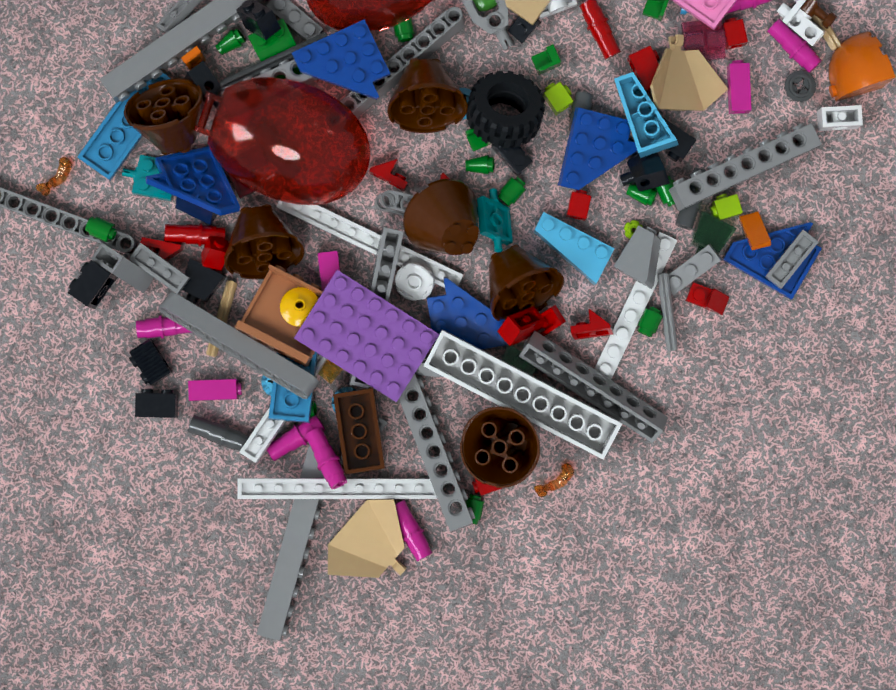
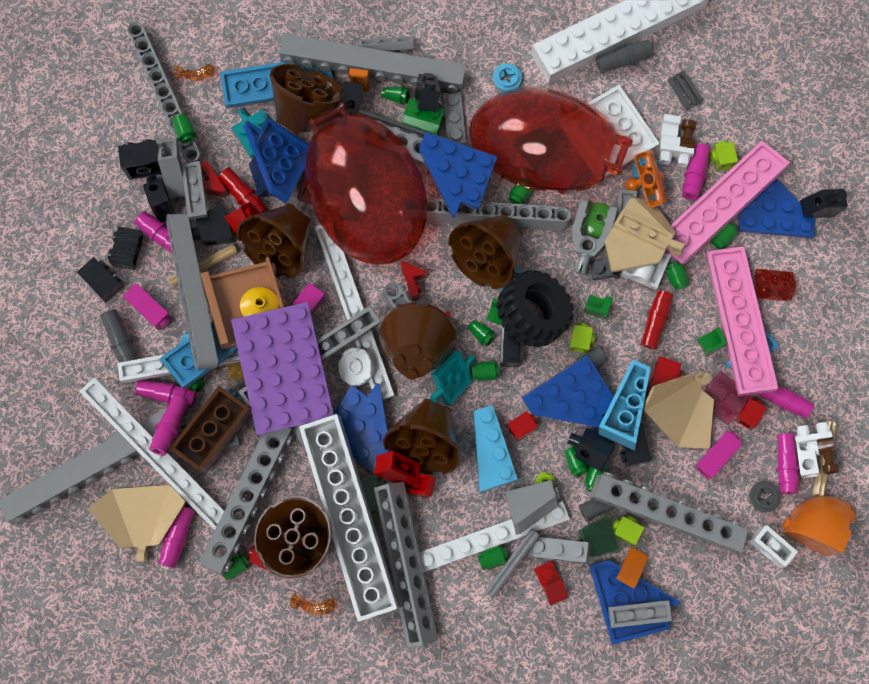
camera: 45 degrees right, 10 degrees down
red slope [570,309,613,340] -> none
none -> black torso [143,176,176,222]

